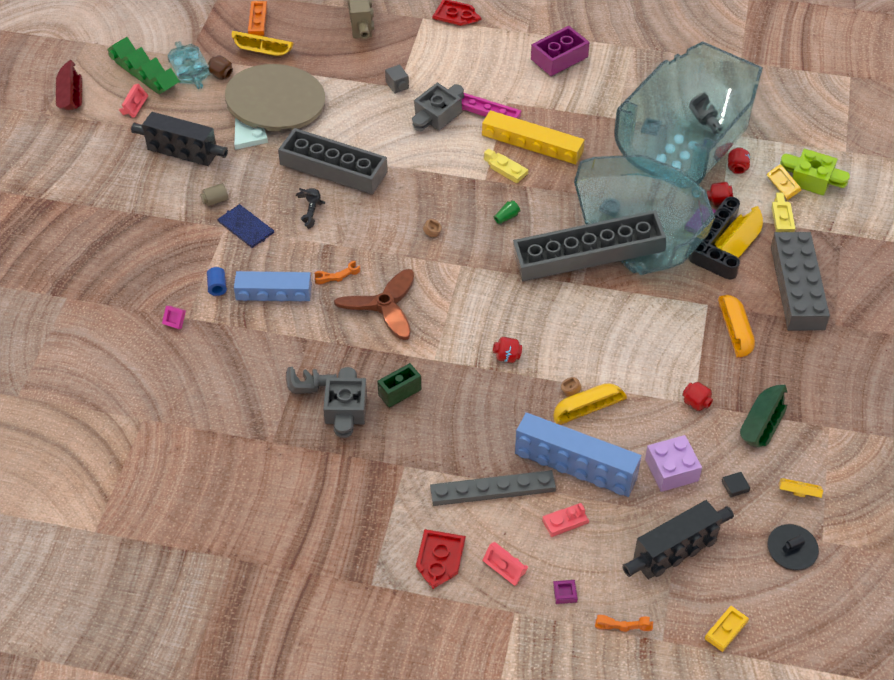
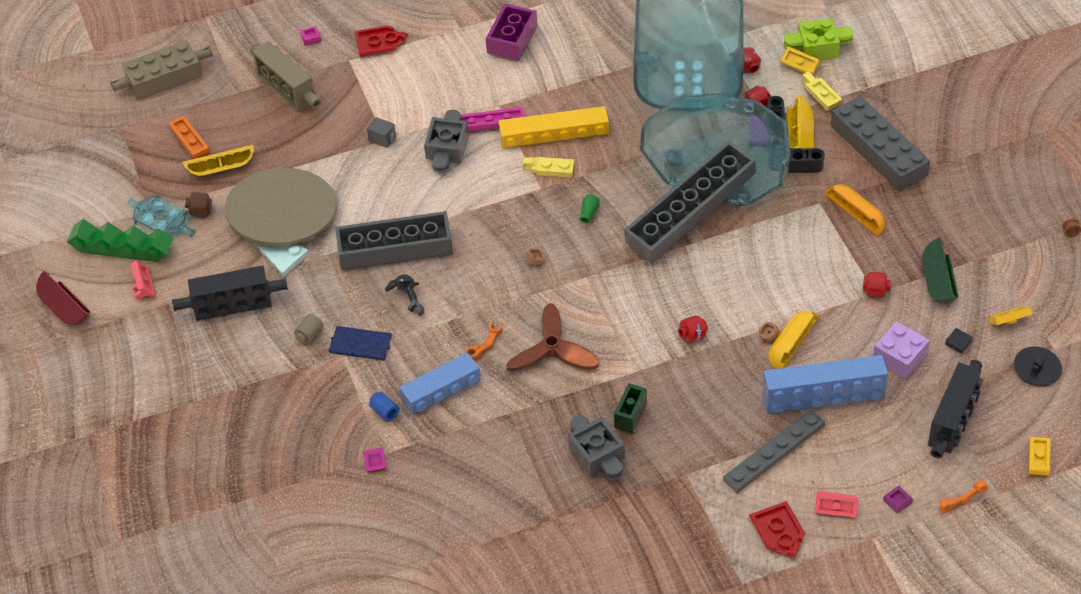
camera: 30 degrees left, 0 degrees up
dark grey piece [286,367,337,394] -> none
coral plate [542,503,589,537] -> none
dark grey piece [689,92,723,135] -> none

